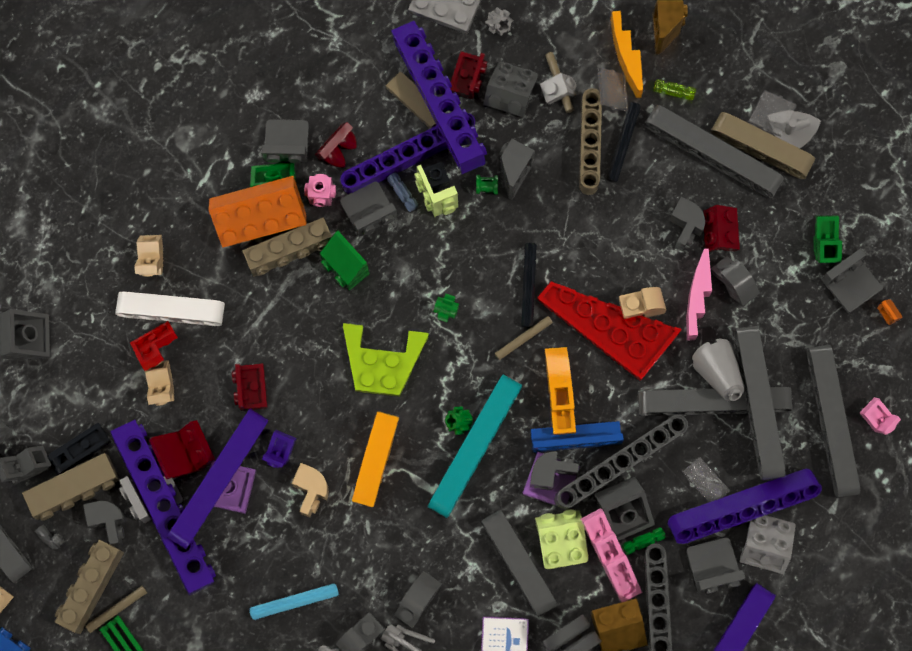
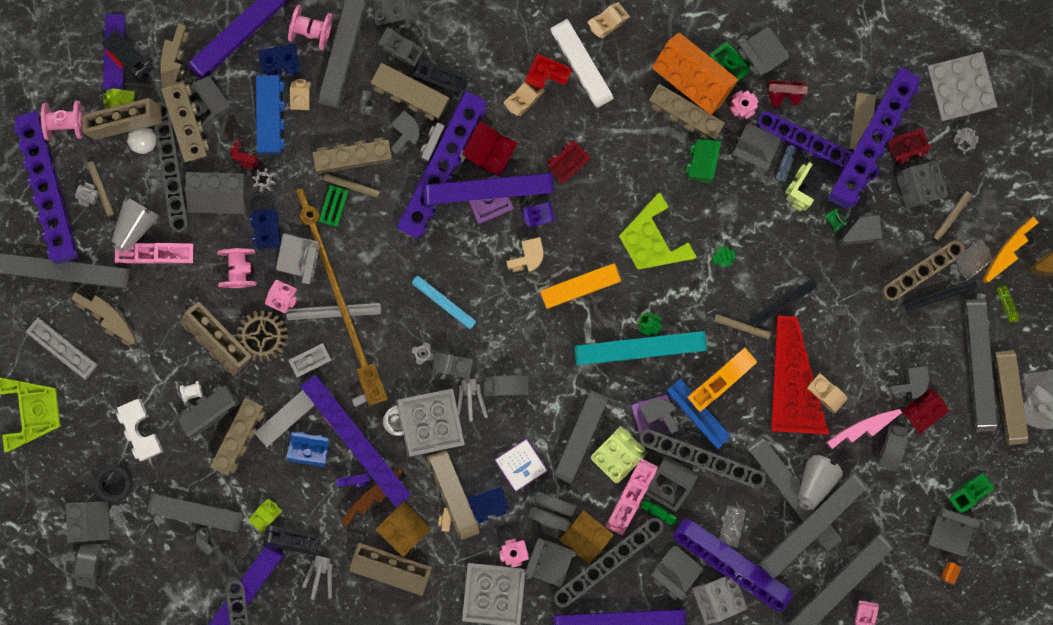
camera: 50 degrees right, 10 degrees up
light grey bracket [540,73,577,104] -> none

